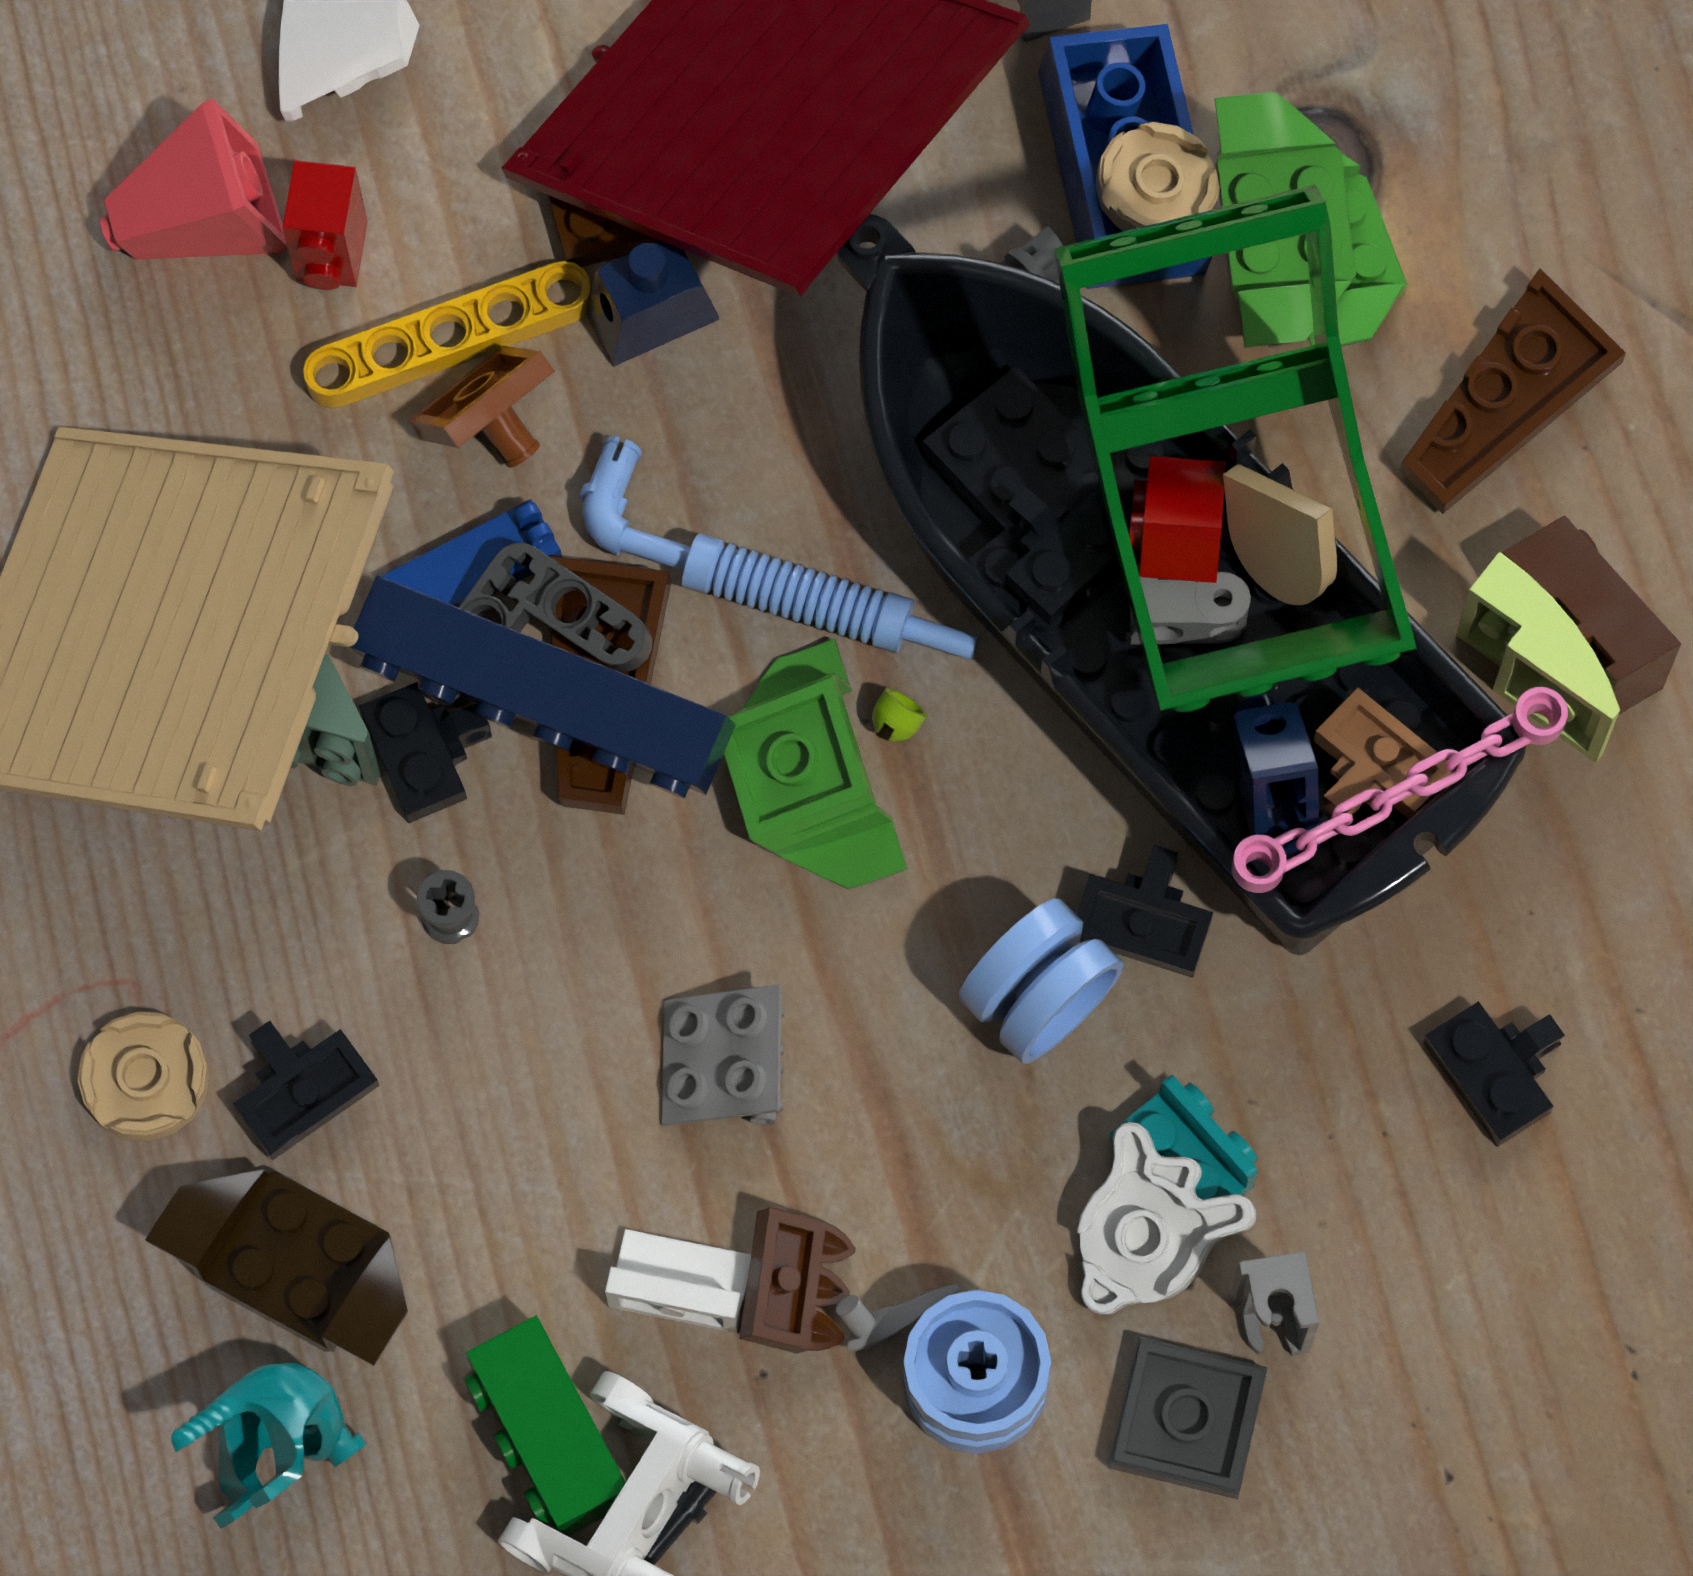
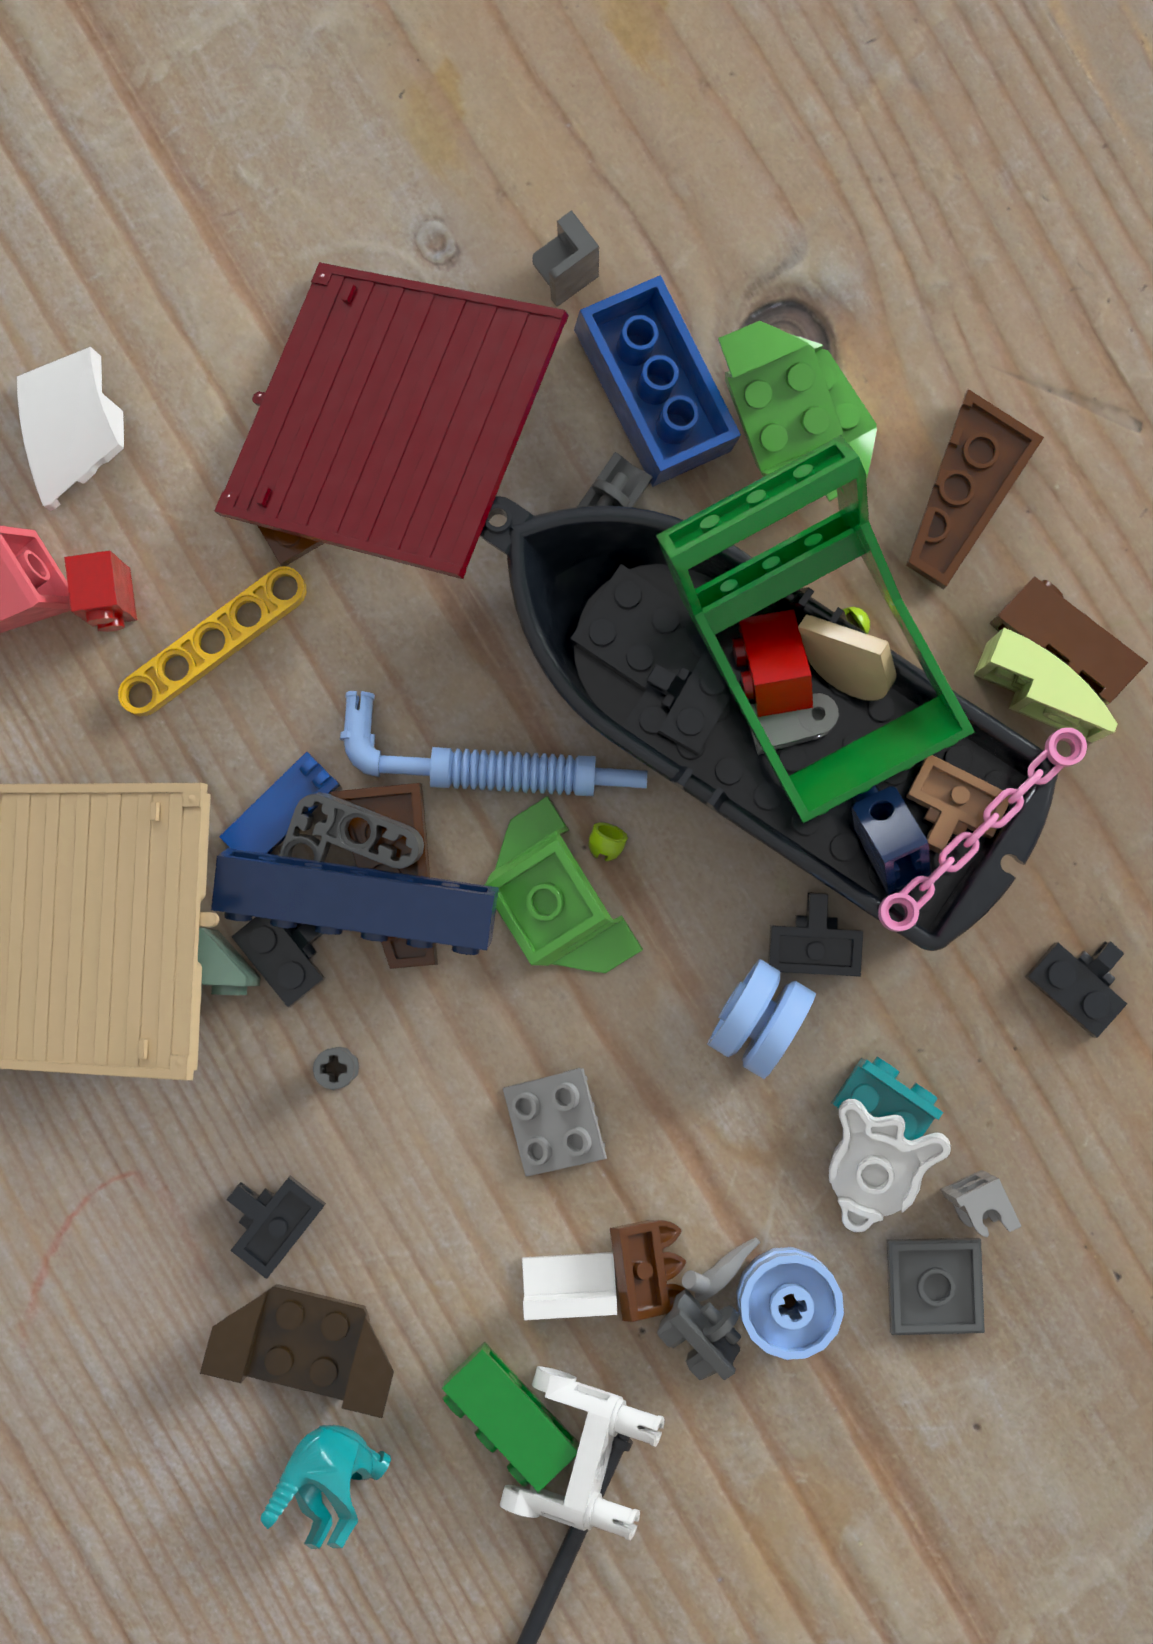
camera: 10 degrees left, 15 degrees up
tan tile [77,1012,210,1142] -> none
dark orange tile [408,346,555,468] -> none
dark blue torso [587,240,719,367] -> none
tan tile [1095,122,1220,231] -> none
none -> dark grey hips [657,1289,741,1380]

